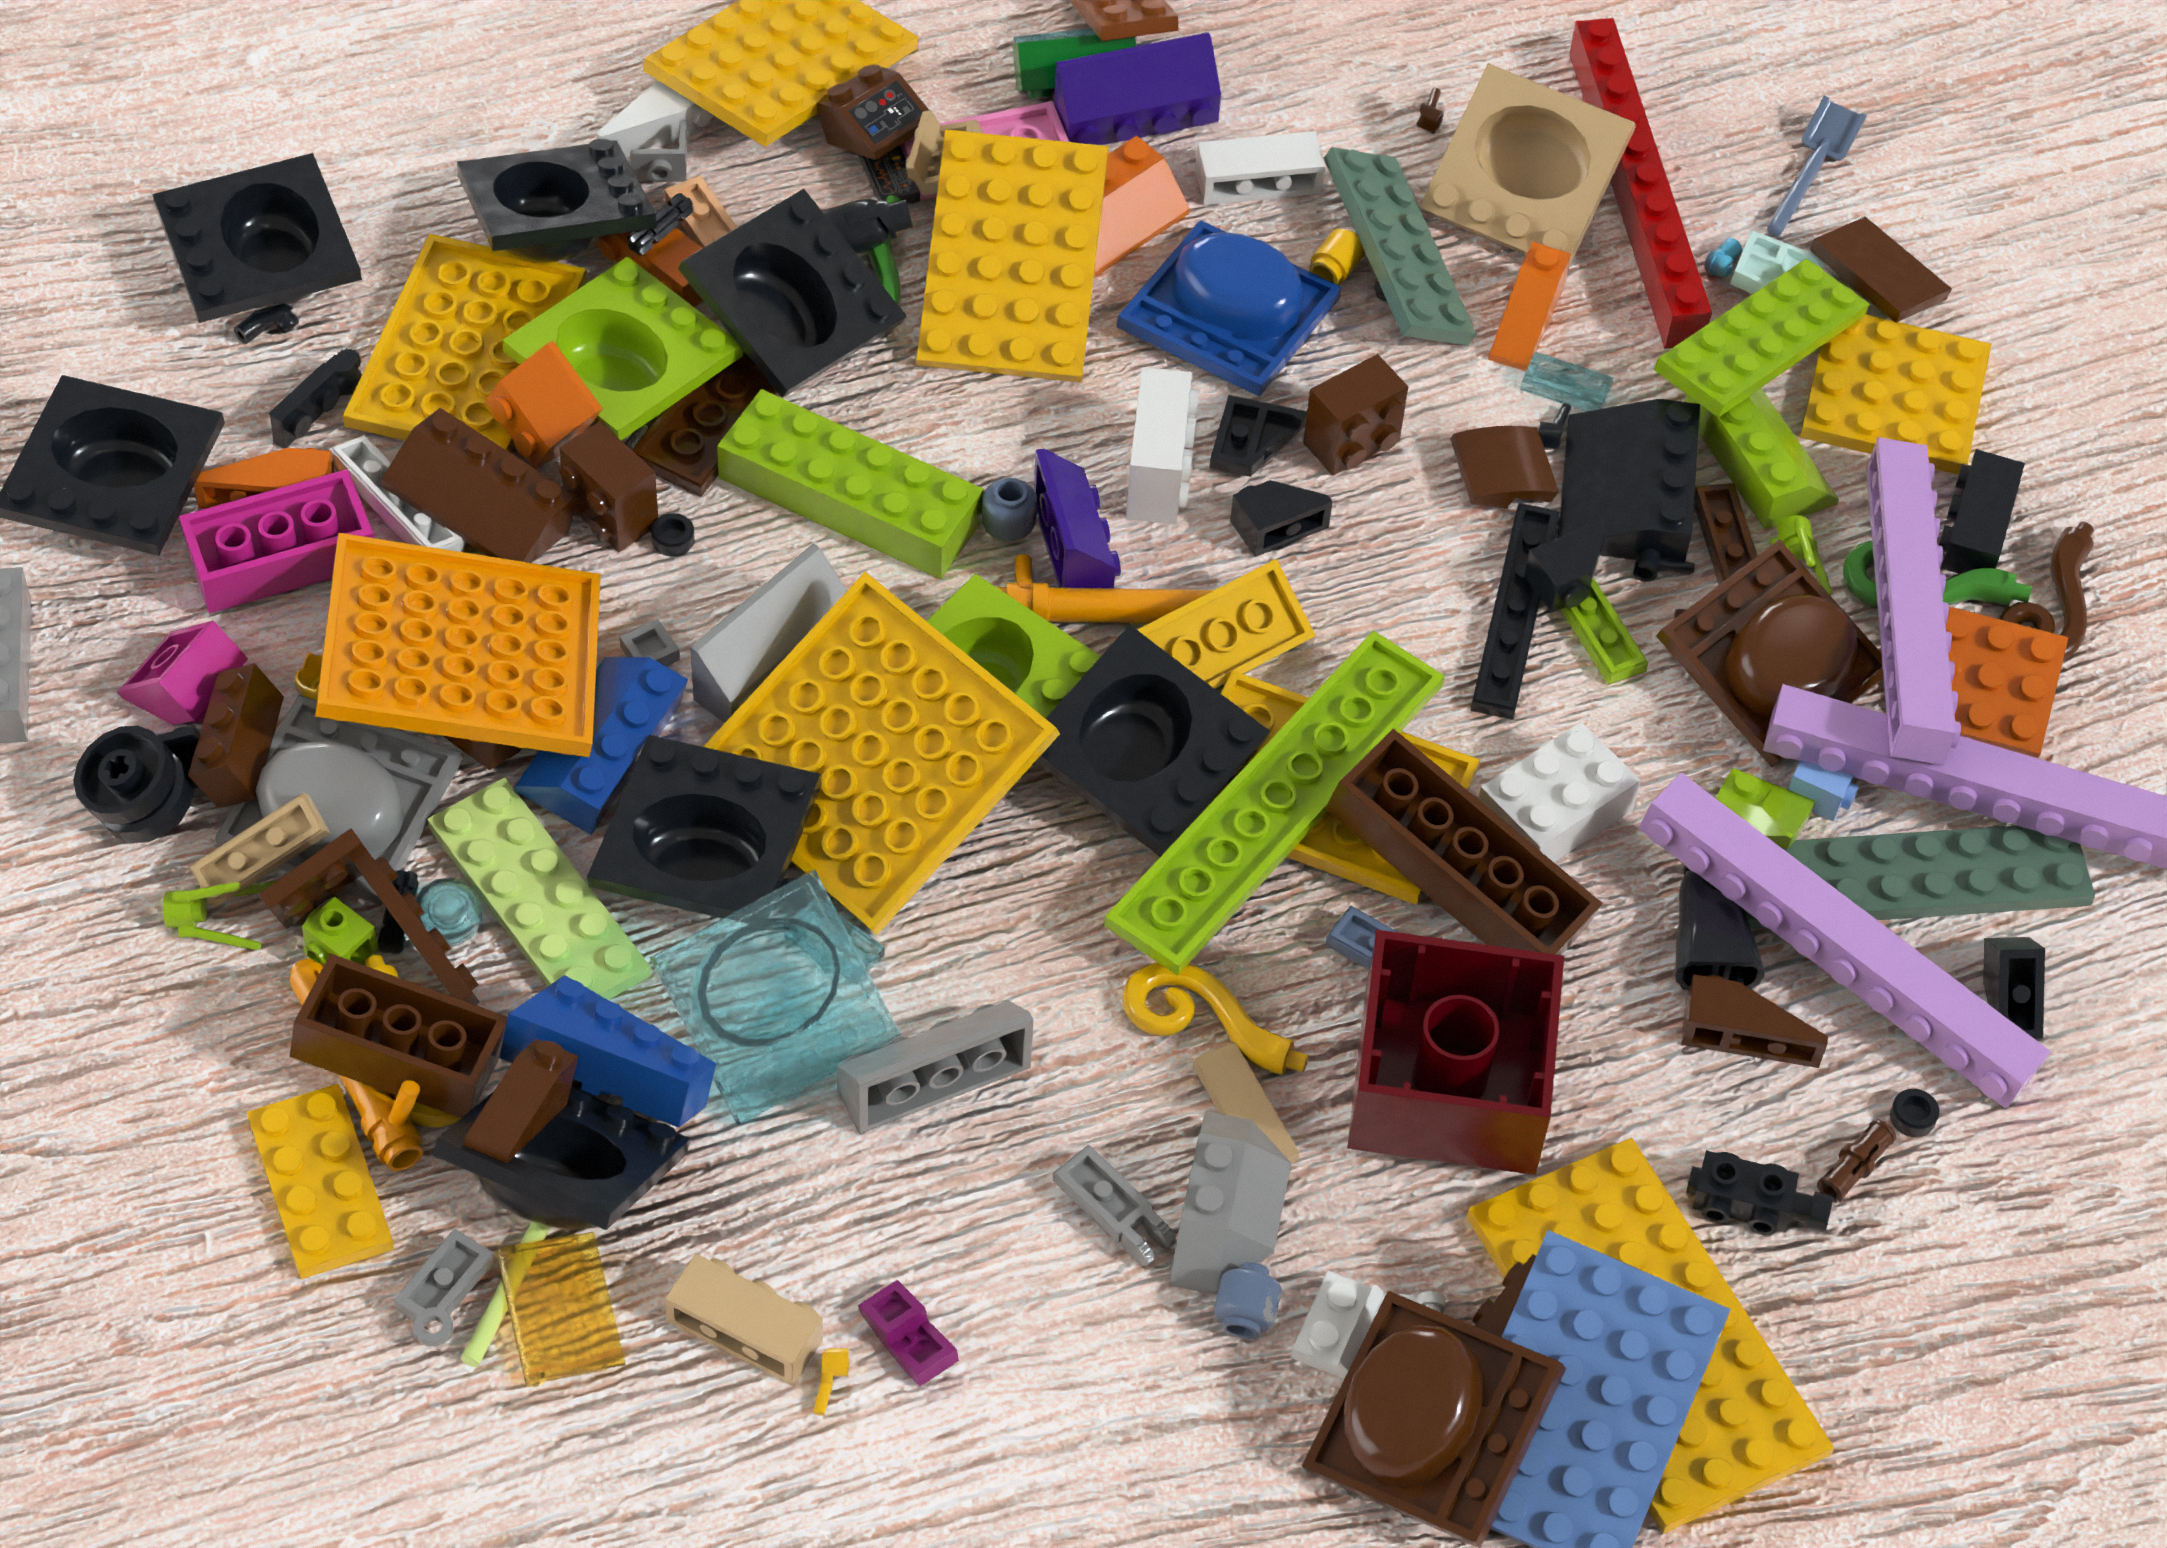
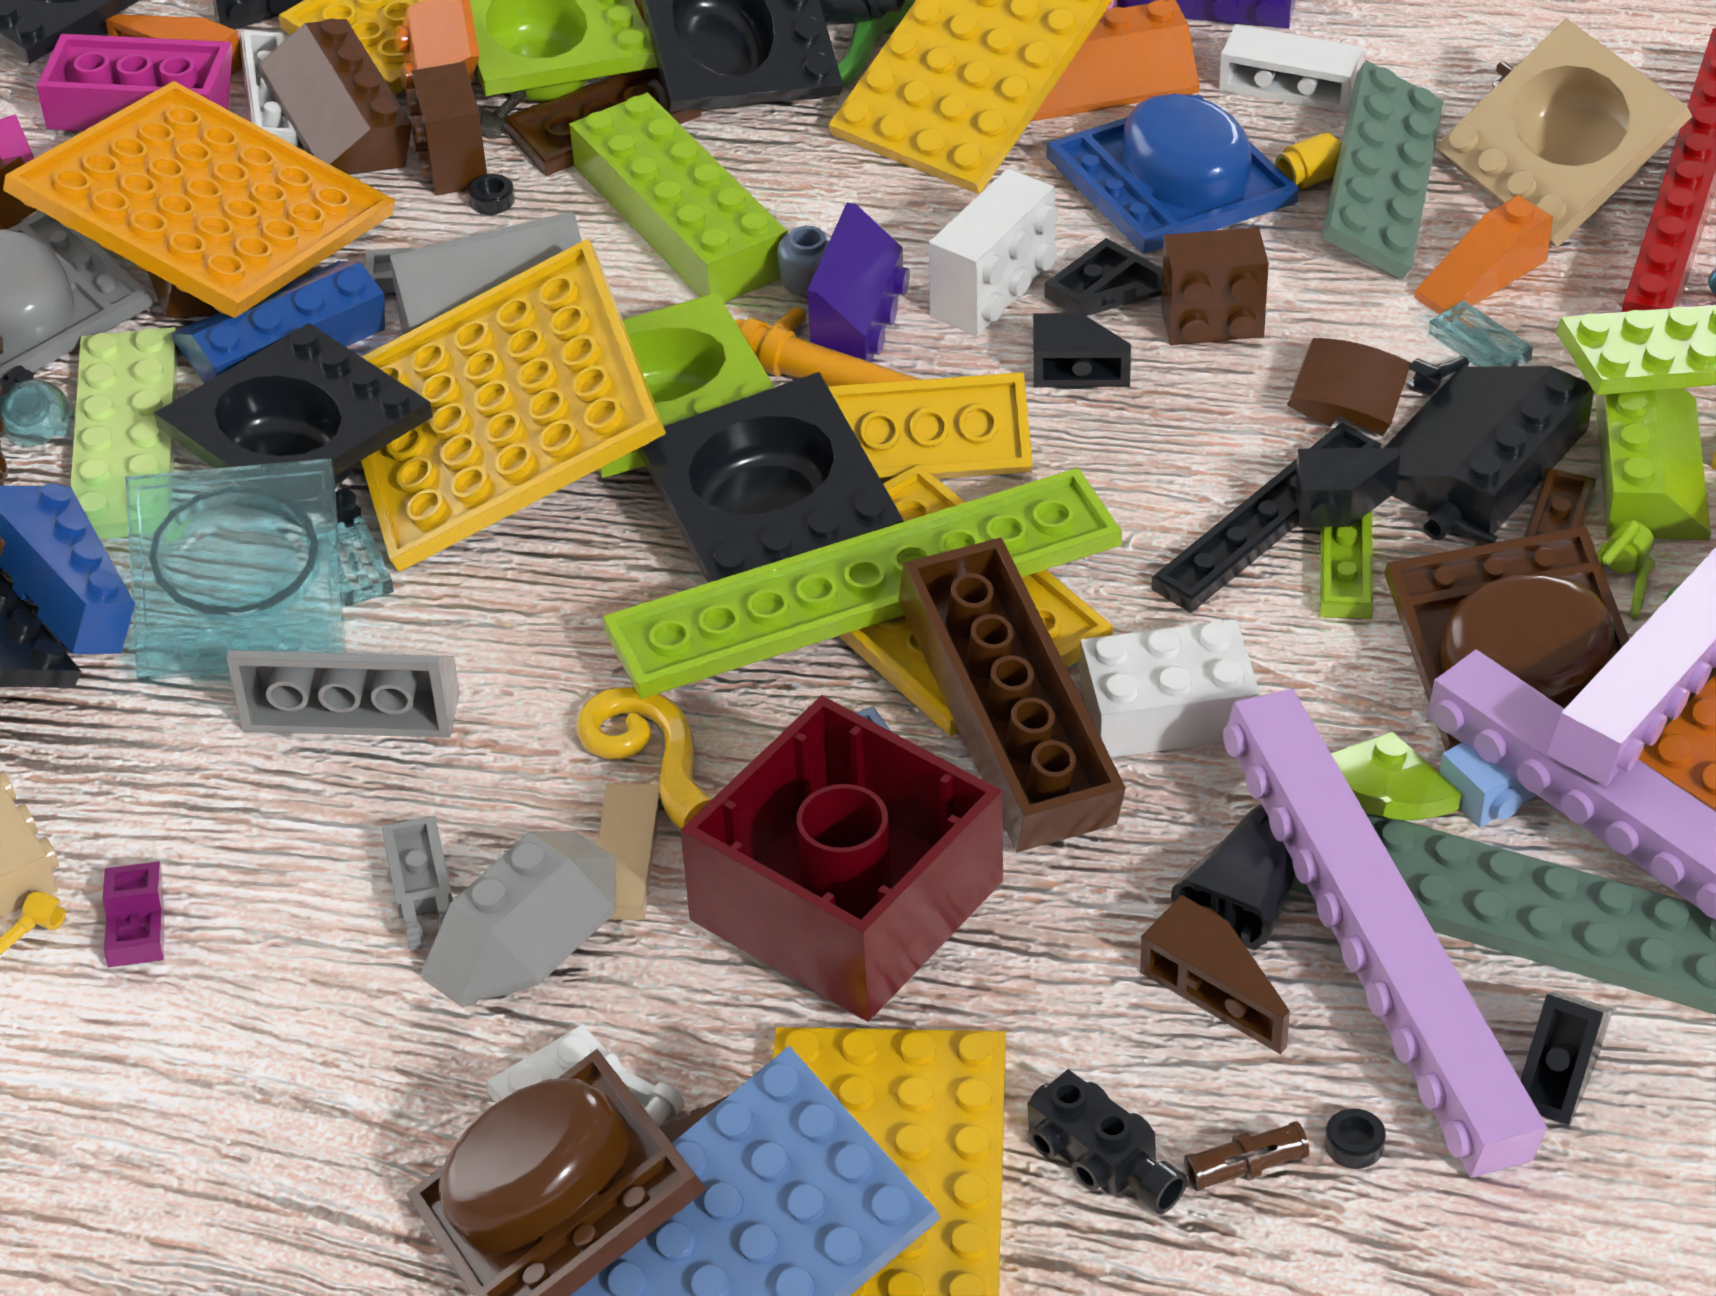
camera: 35 degrees right, 10 degrees down
sand blue head [1214,1262,1282,1339] -> none

